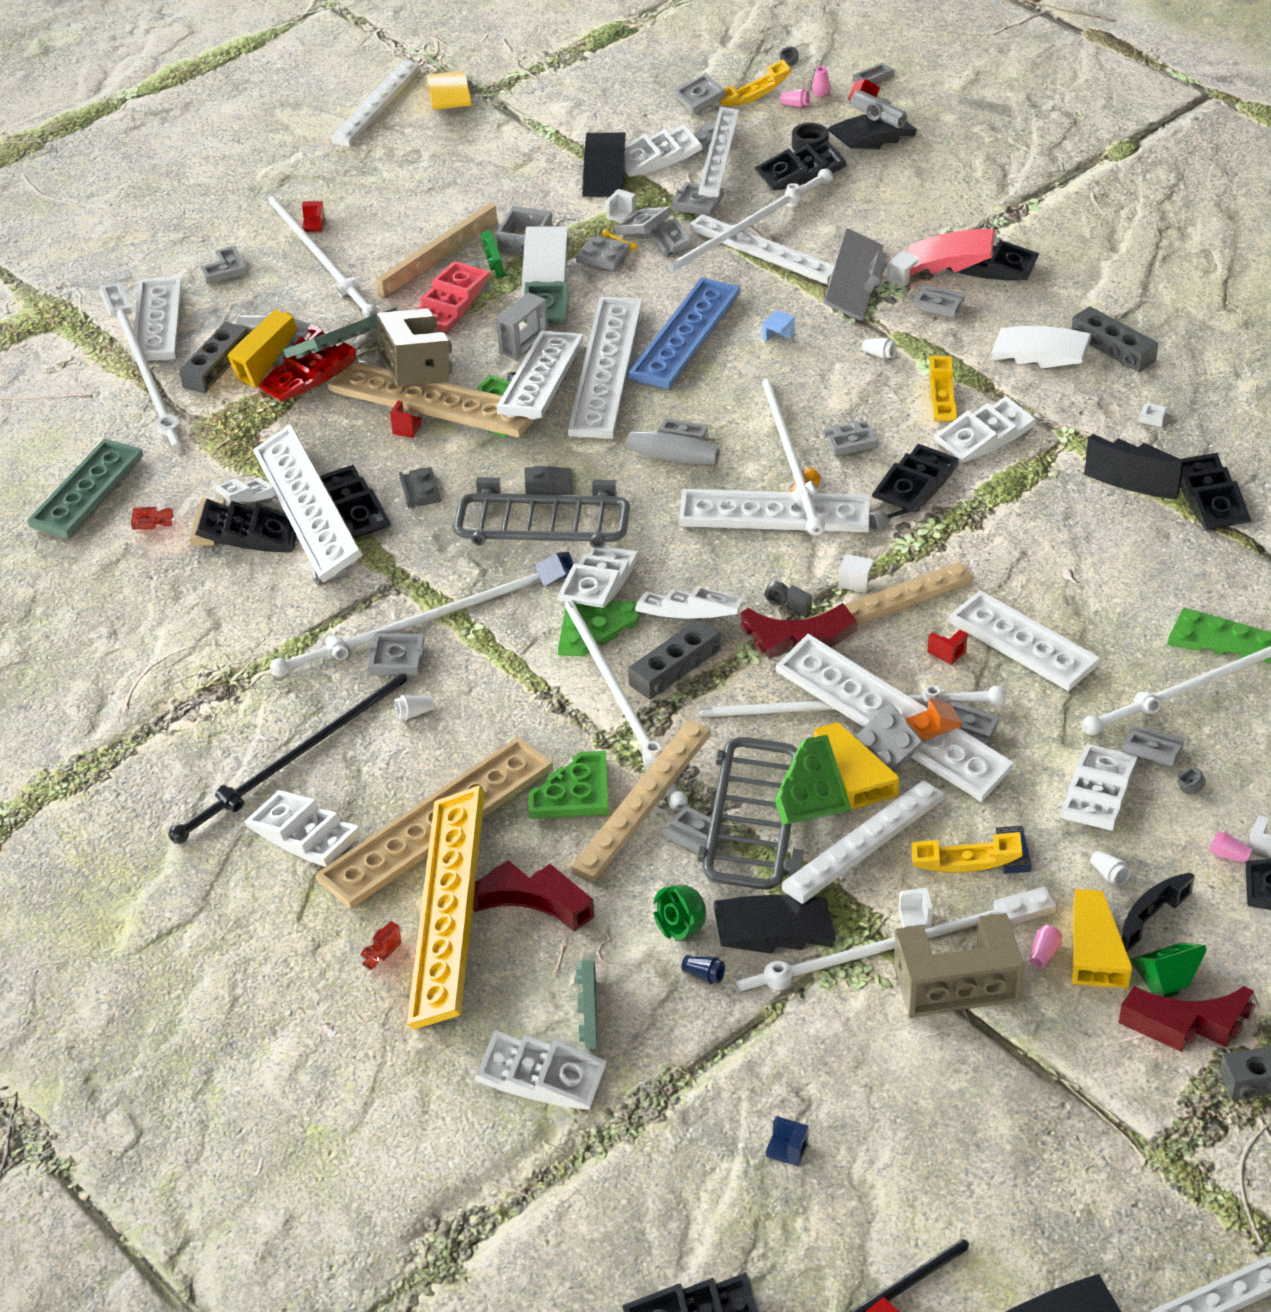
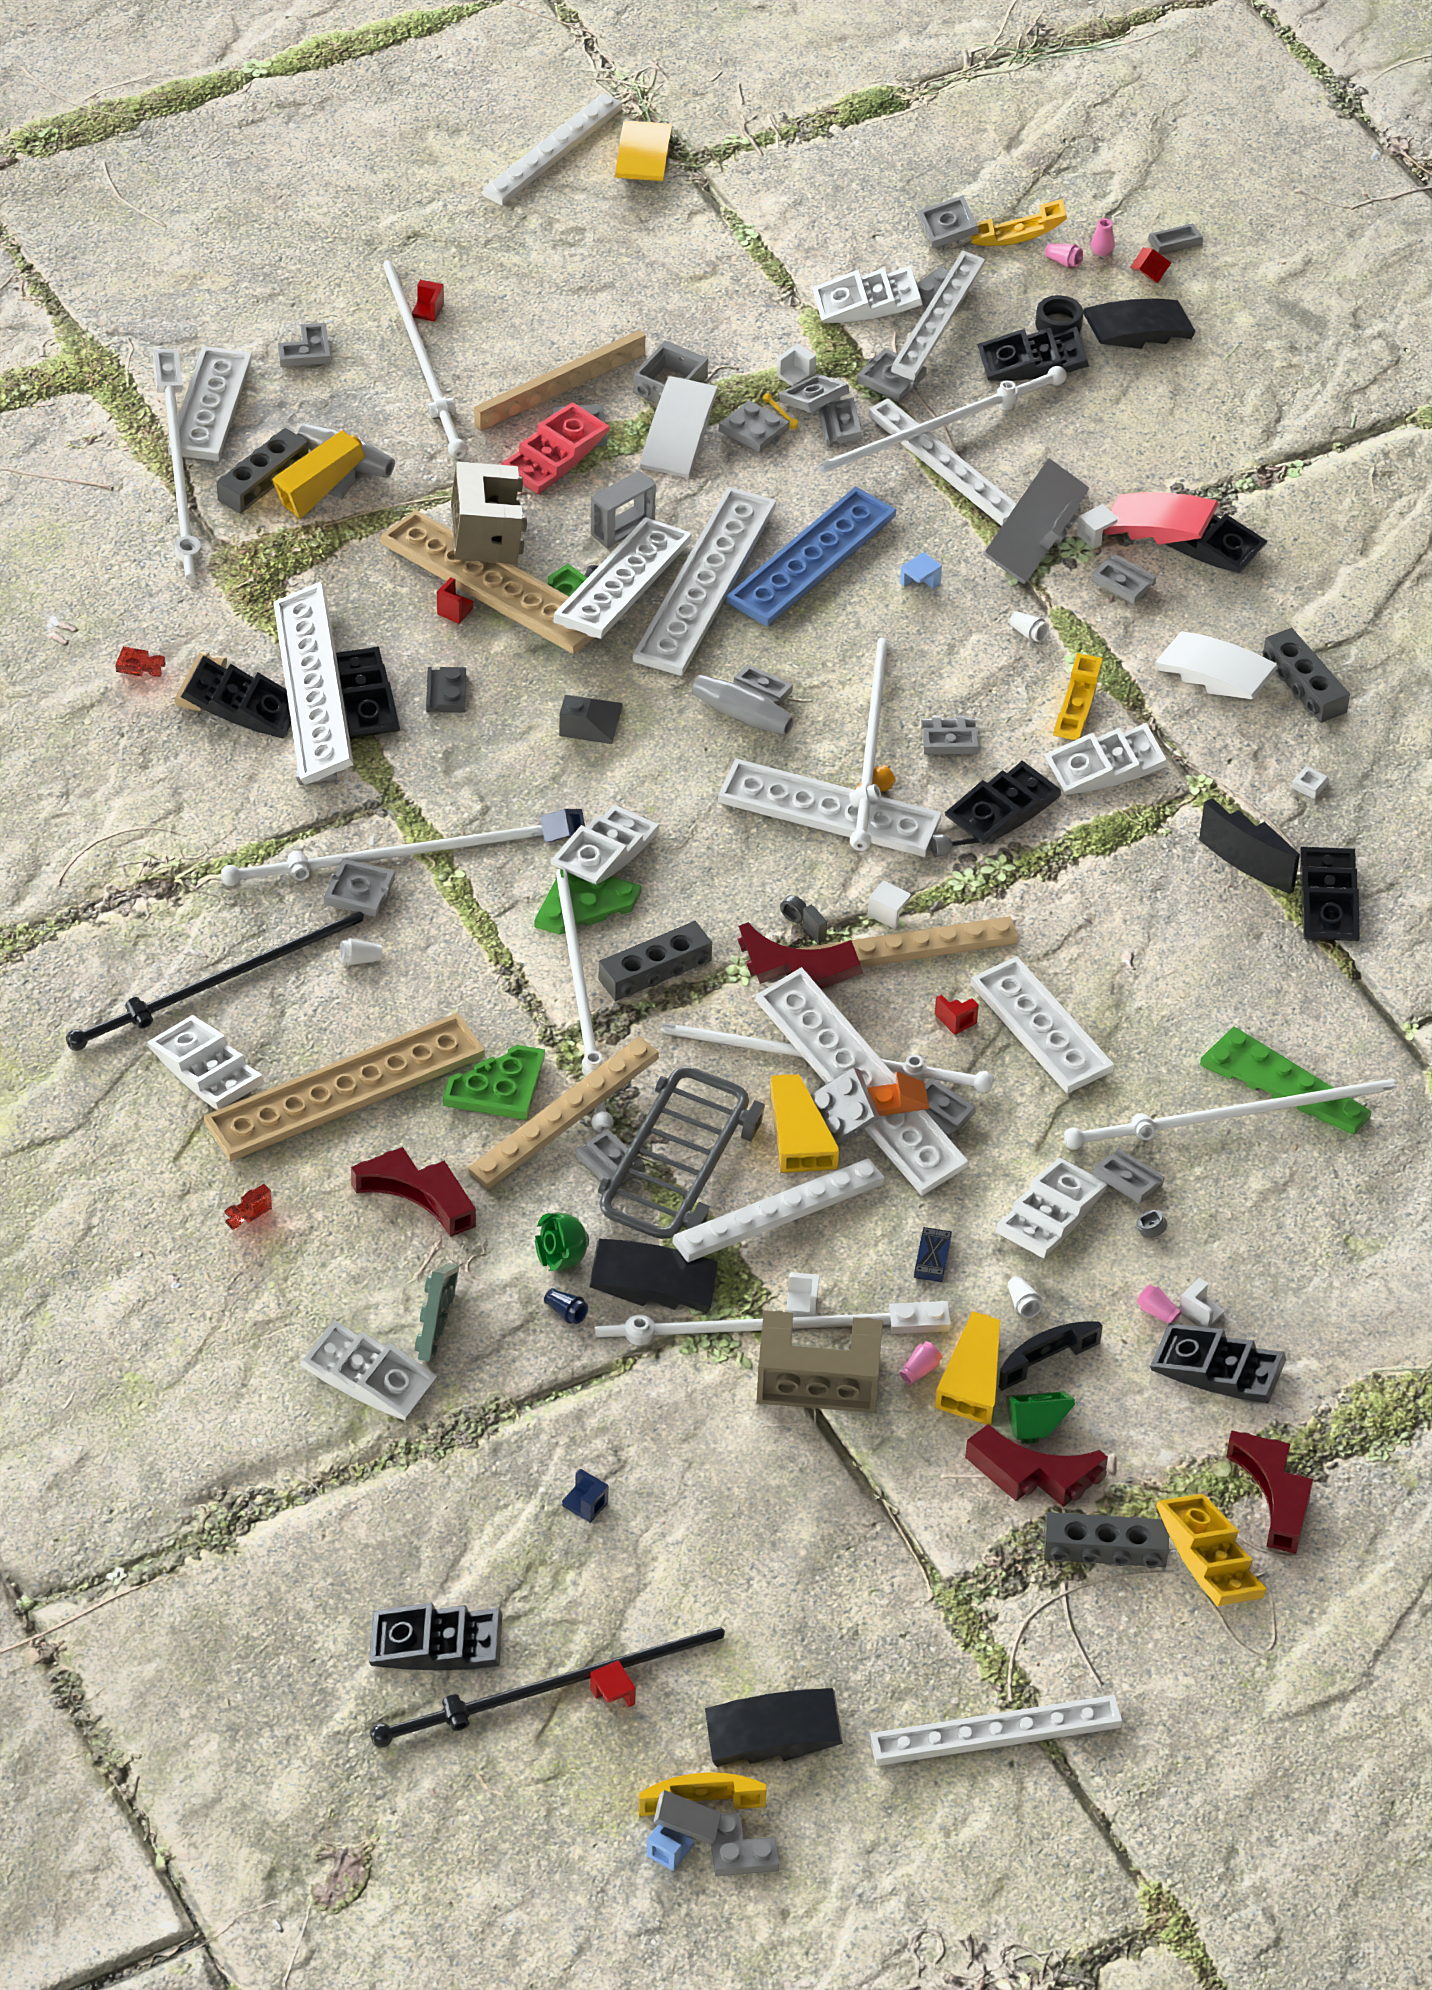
camera: 10 degrees right, 5 degrees up
sand green plate [27,439,143,538] -> none
white slope [214,478,277,502] -> none
red wedge [258,324,357,402] -> none
sand green plate [283,307,397,359] -> none
yellow plate [407,786,485,1030] -> none
dark grey bar [453,477,630,548] -> none
green hinge [480,230,505,278] -> none
sand green plate [523,281,569,323] -> none
black slope [582,132,626,197] -> none
white slope [635,586,744,619] -> none
bright green plate [775,735,852,825] -> none
dark grey tile [780,47,799,66] -> none
light grey piece [850,90,908,129] -> none
yellow slope [911,832,1022,873] -> none

